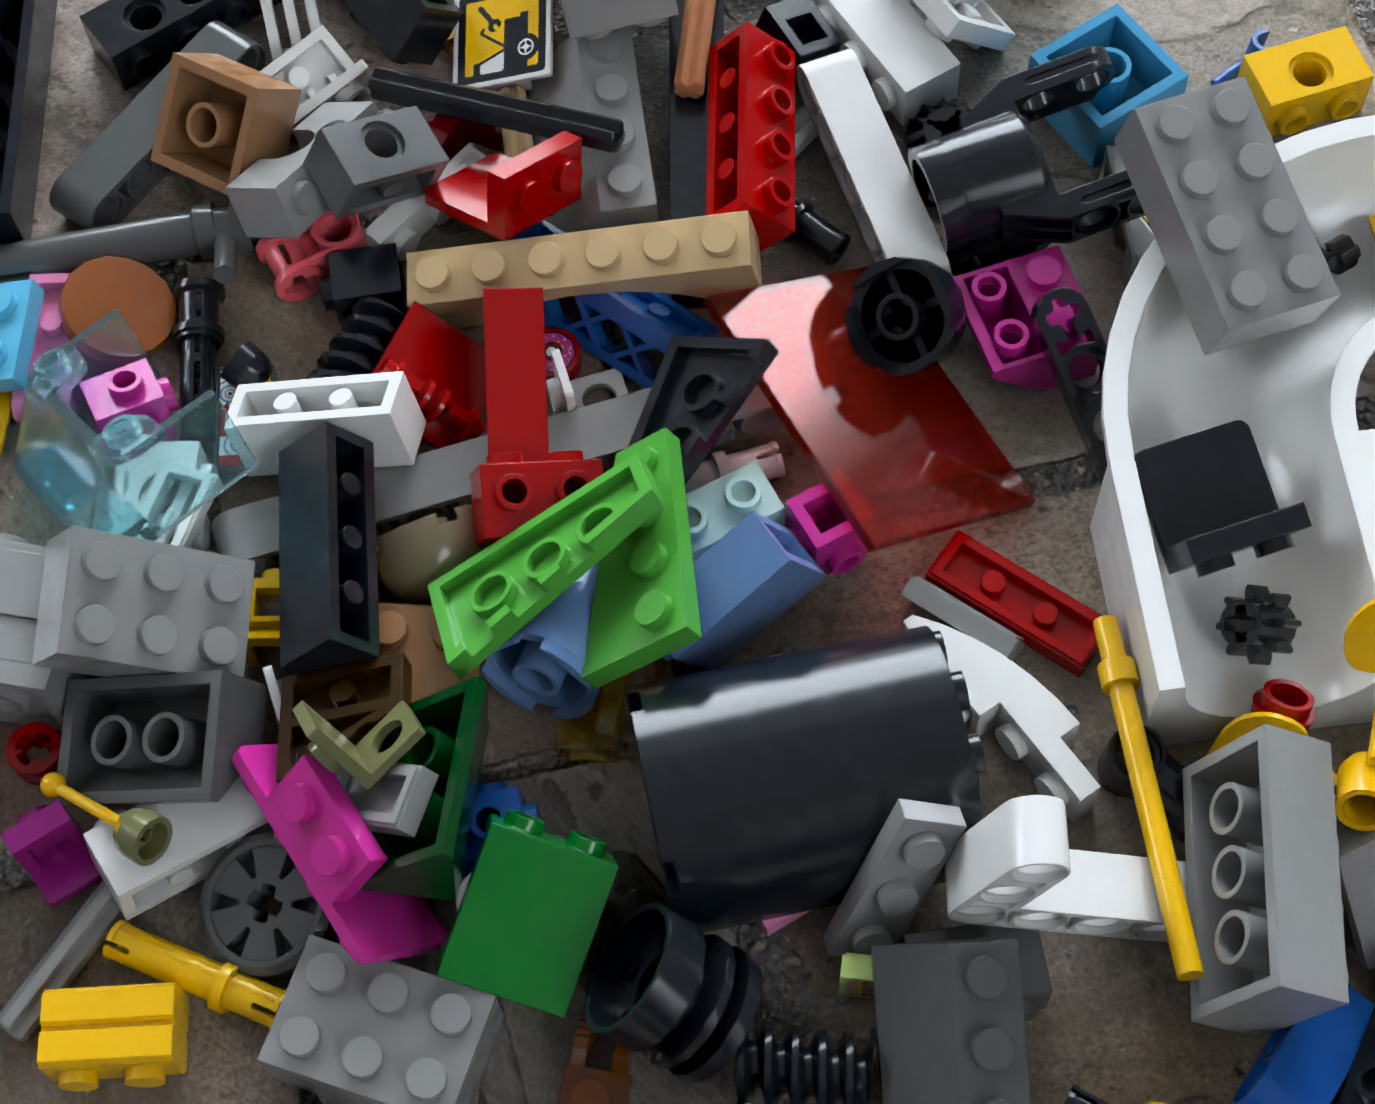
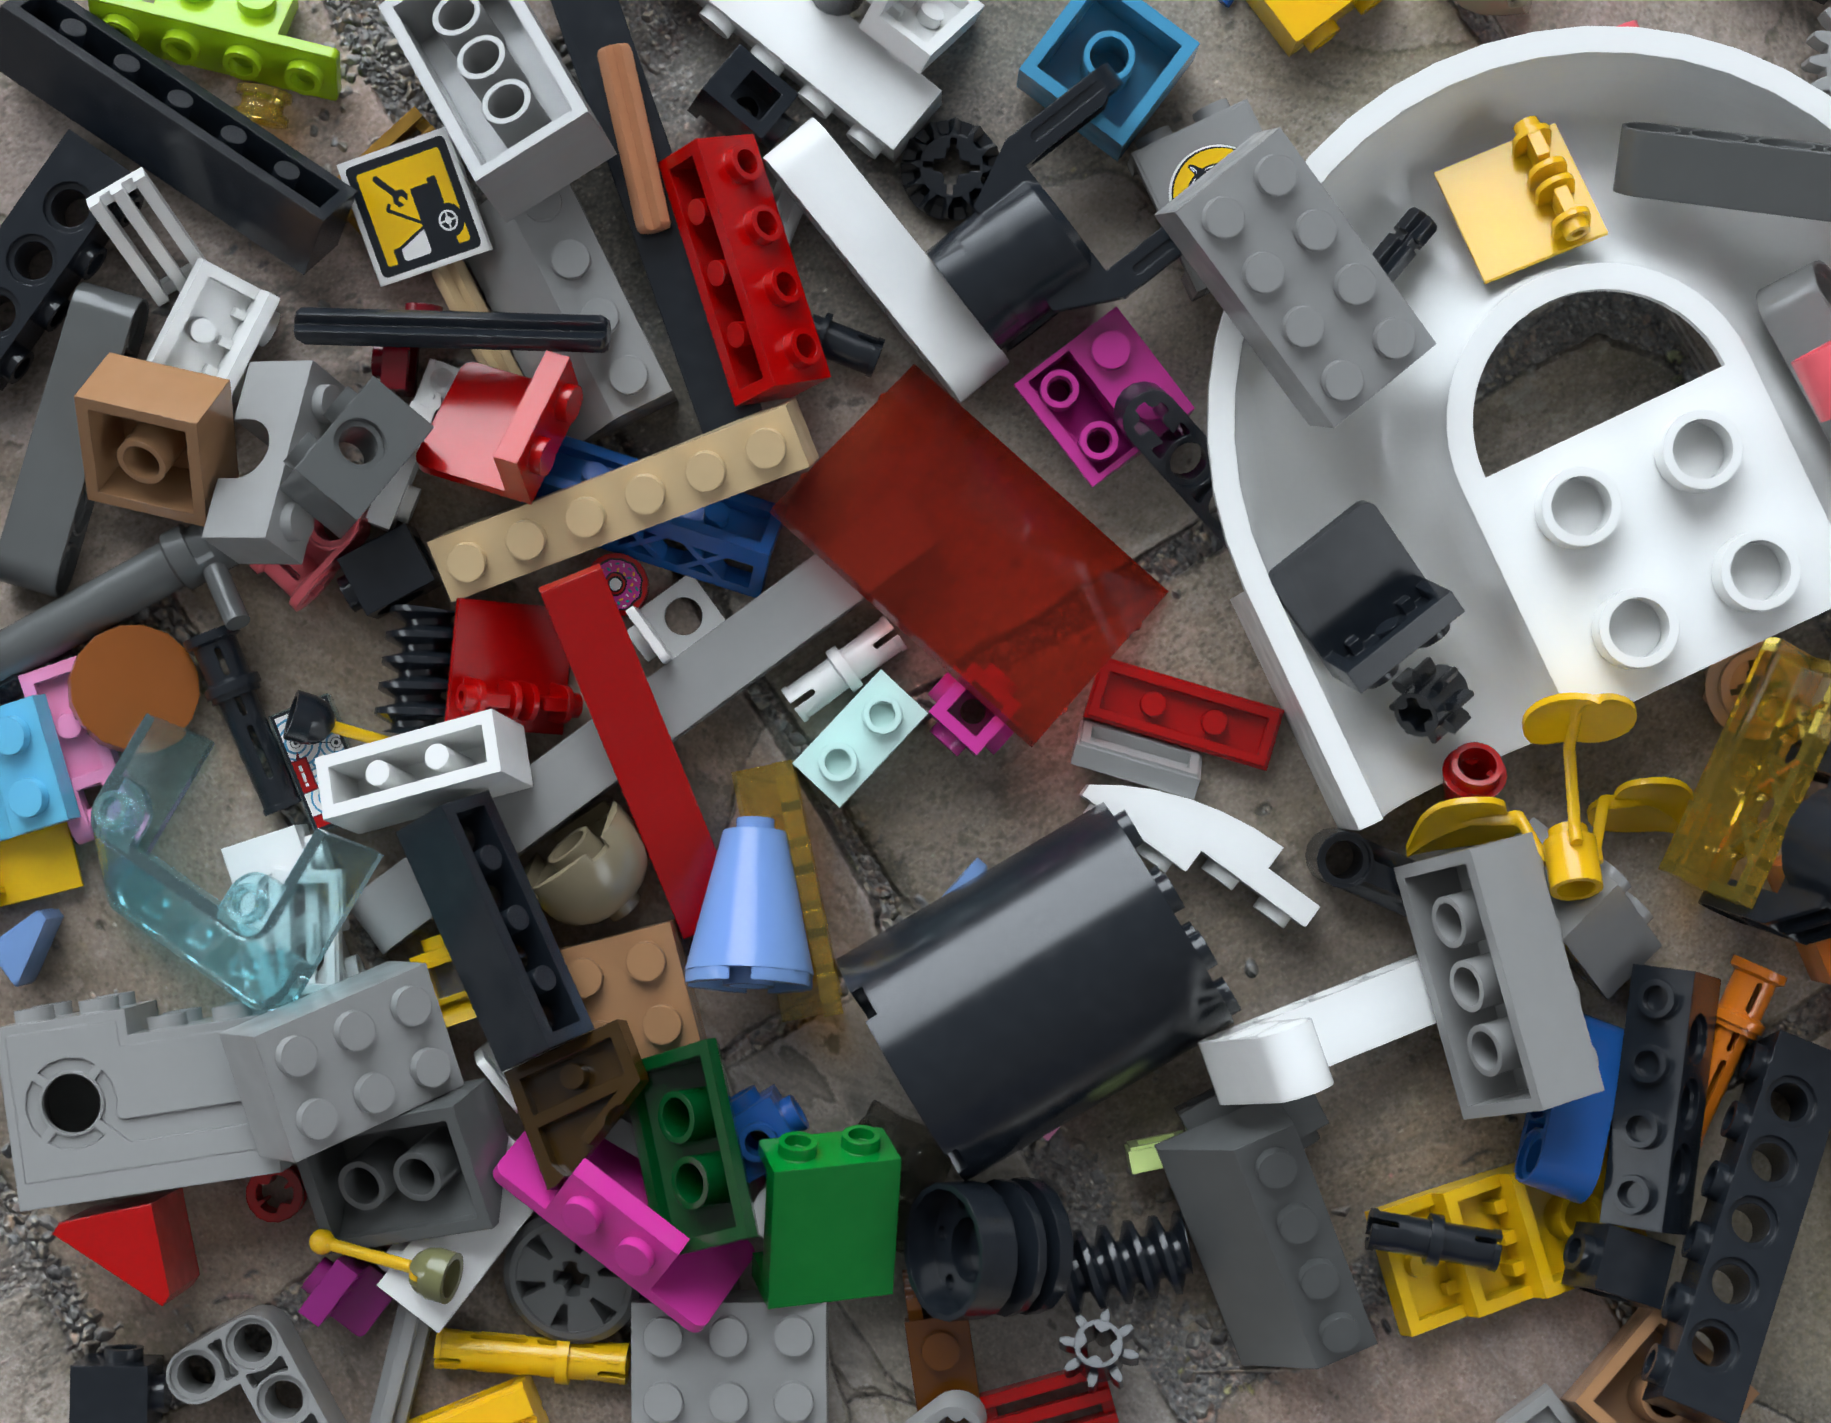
camera: 20 degrees left, 25 degrees up
dark pink brick [79,358,179,461] -> none
olive bracket [292,700,426,790] -> none
light grey tile [335,763,439,838] -> none
bright green wing [427,452,664,679] -> none
red brick [470,450,603,547] -> none
bright green wing [581,427,702,689] -> none
black wing [628,336,780,486] -> none
medium blue brick [663,511,827,669] -> none
light grey plate [823,798,967,957] -> none
black cylinder [844,256,966,376] -> none
yellow bar [1093,615,1204,981] -> none

